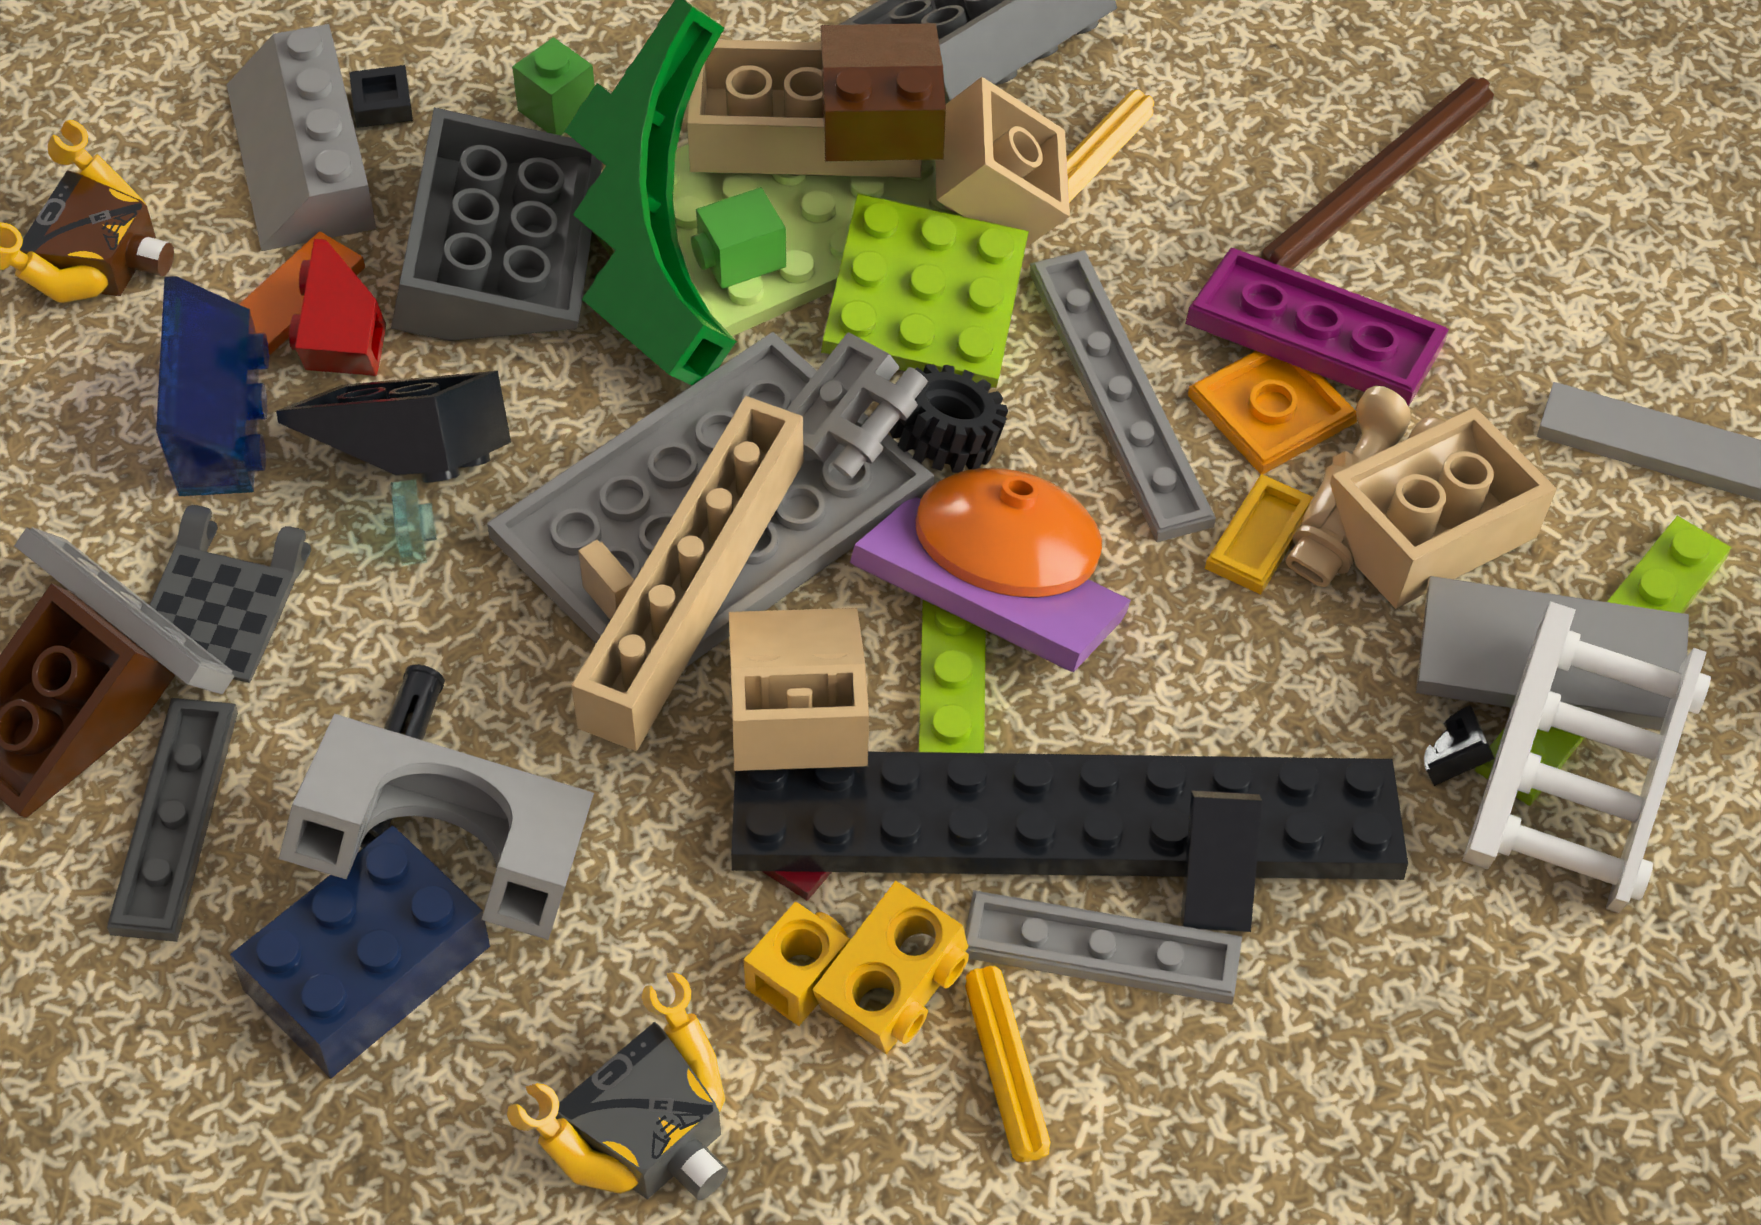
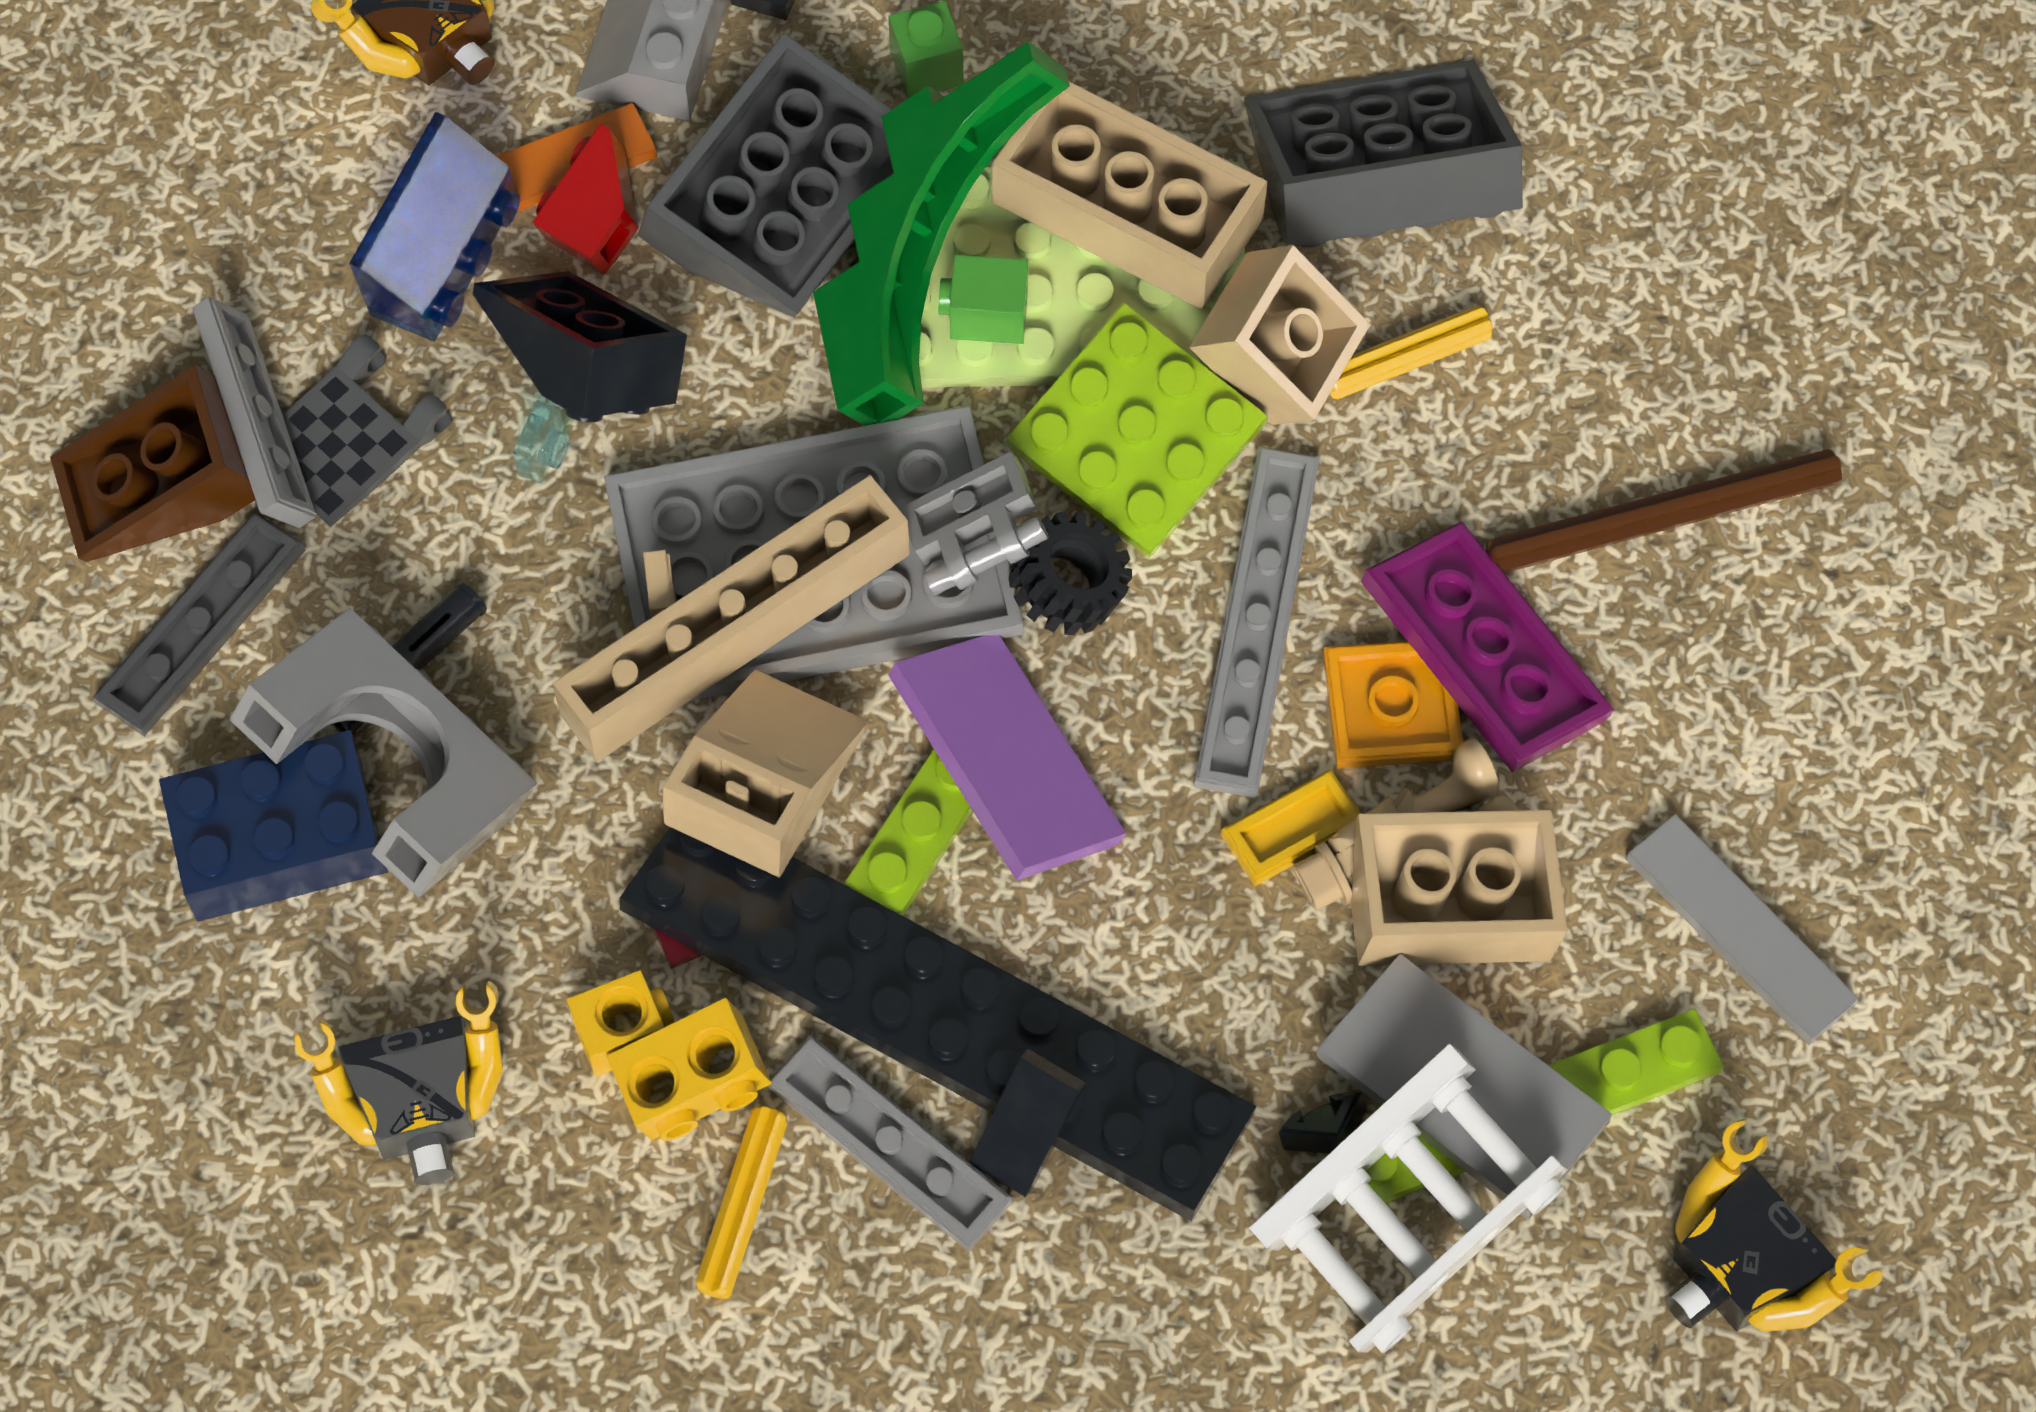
camera: 30 degrees right, 10 degrees up
reddish brown slope [820,23,946,162] -> none
orange dish [915,468,1102,597] -> none

